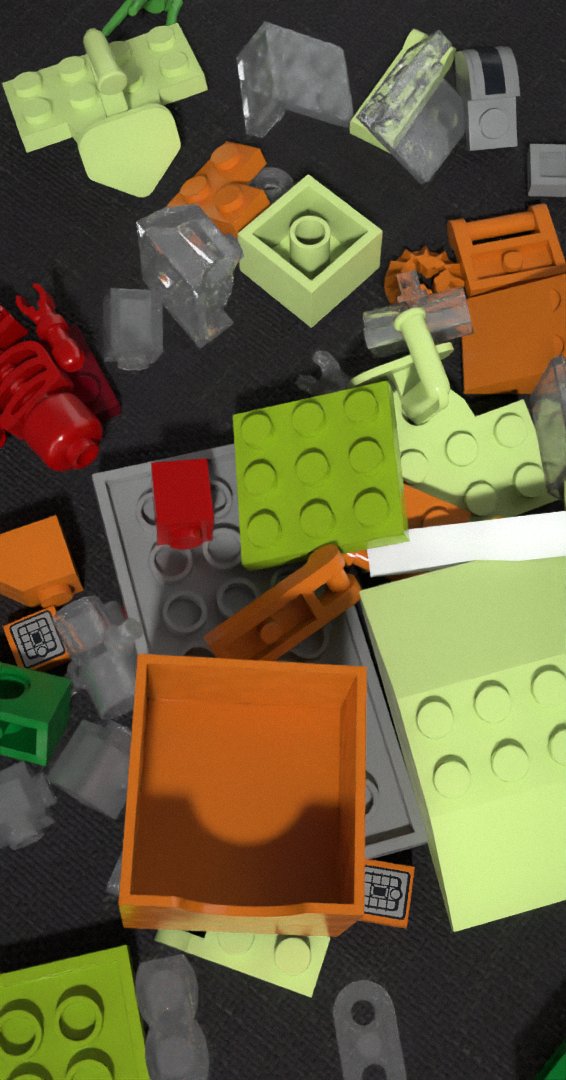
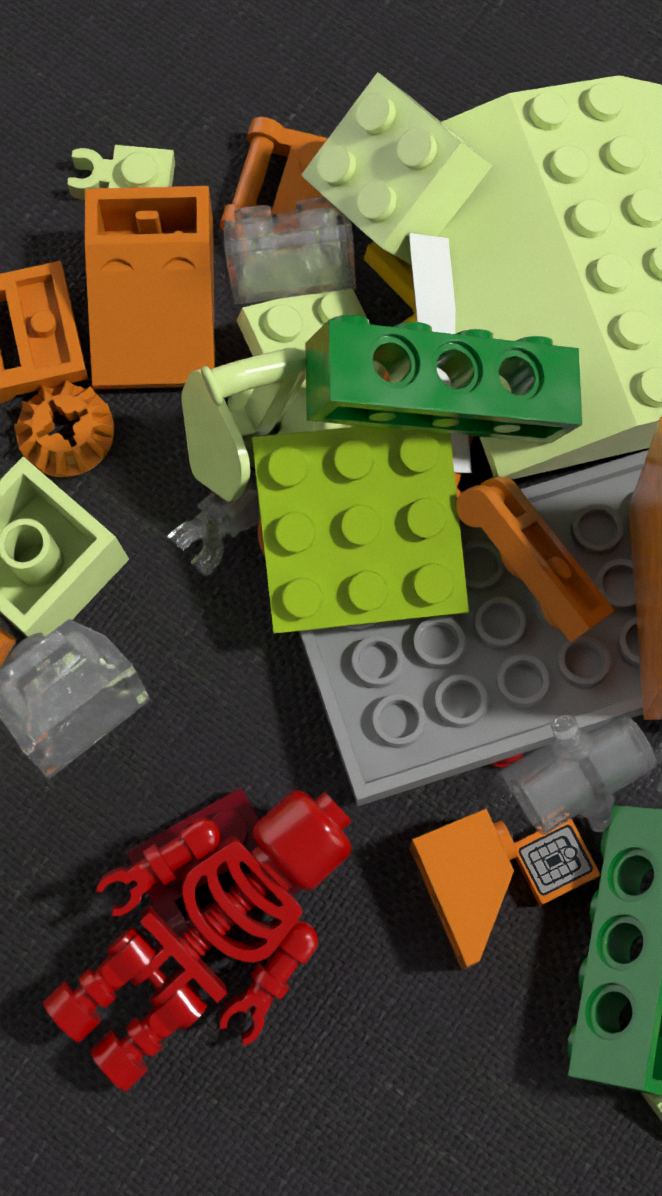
camera: 95 degrees left, 5 degrees up
clear brick [103,288,163,370] -> none
red brick [151,458,214,550] -> none
clear pin [363,270,474,359] -> none
none -> green brick [305,315,582,443]

